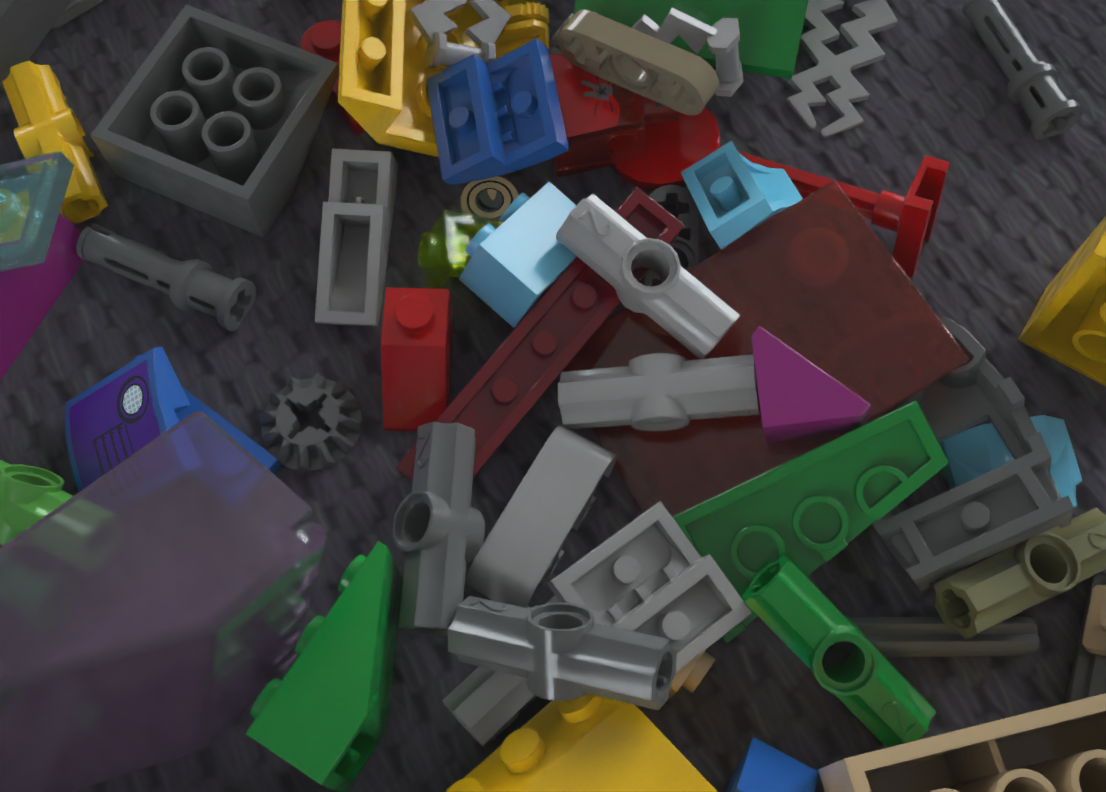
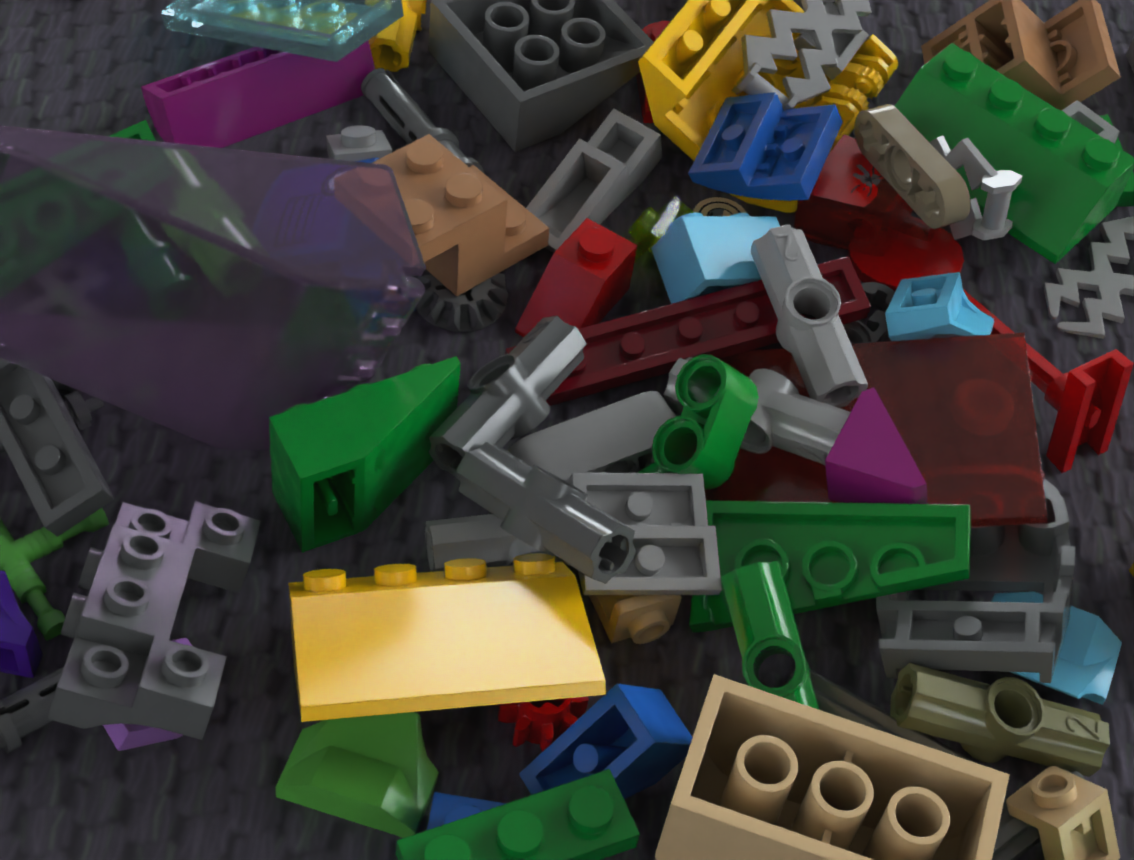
camera: 25 degrees right, 15 degrees down
none -> light grey plate [326,125,392,166]
none -> medium nougat bracket [332,134,550,296]
none -> green beam [637,354,759,490]

